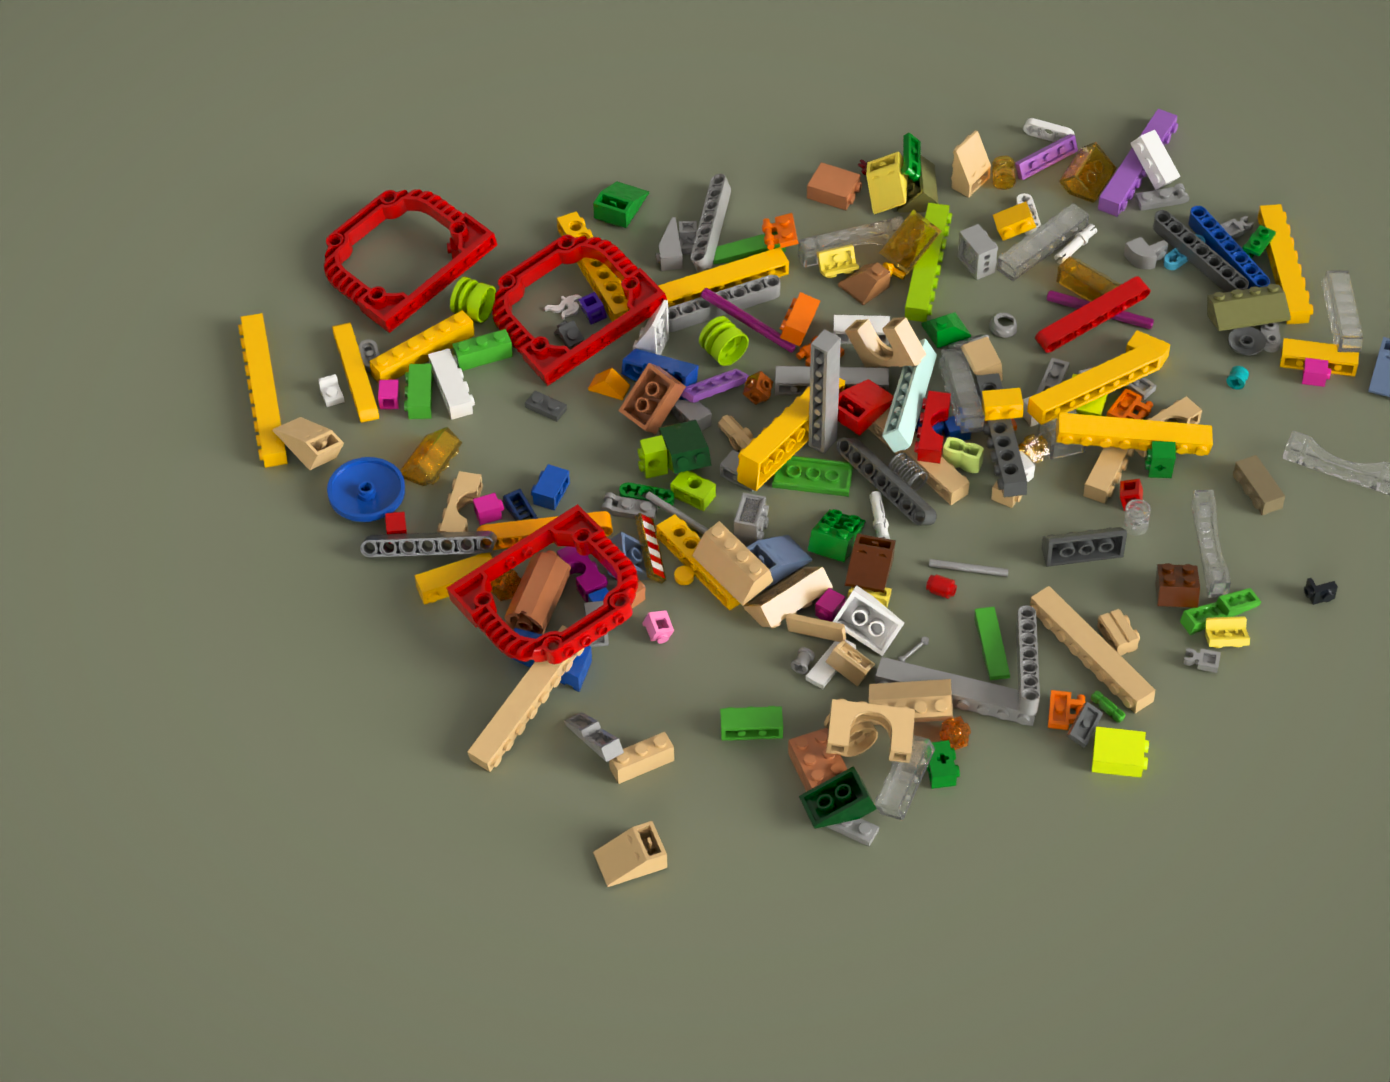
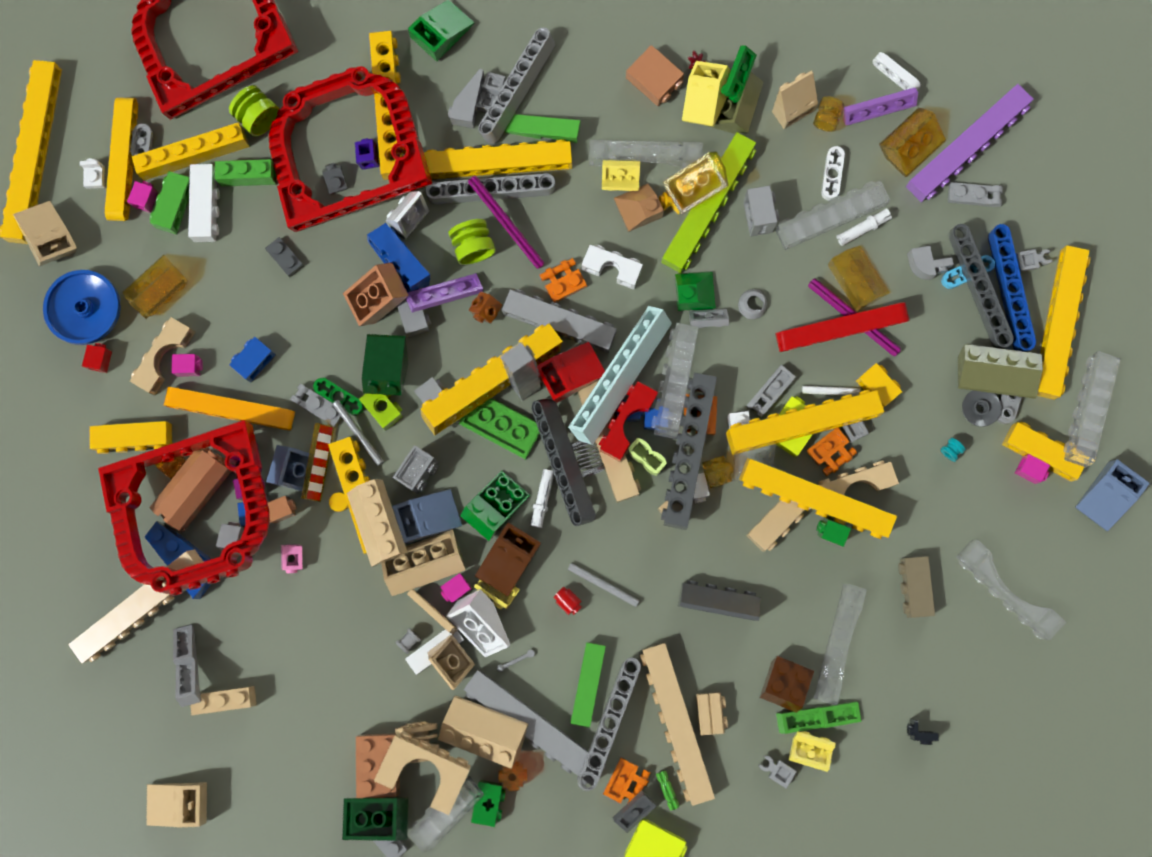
camera: 25 degrees right, 30 degrees up
dark grey beam [360,531,497,557] -> none
dark blue slope [502,489,538,521] -> none
white piece [544,294,582,320] -> none
light orange slope [588,368,630,401] -> none
lime brick [637,435,668,479] -> none
tan piece [718,415,754,451] -> none
bright green brick [720,706,783,741] -> none
orange plate [762,213,799,250] -> none
orange brick [780,292,820,347] -> none
tan arch [845,317,926,368] -> none
tan slope [961,336,1003,381] -> none
yellow brick [982,388,1024,421] -> none
yellow brick [993,201,1036,241] -> none
red brick [1120,478,1143,511] -> none
clear wheel [1123,499,1151,536] -> none
white brick [1130,130,1180,190] -> none
green bracket [1242,225,1276,259] -> none

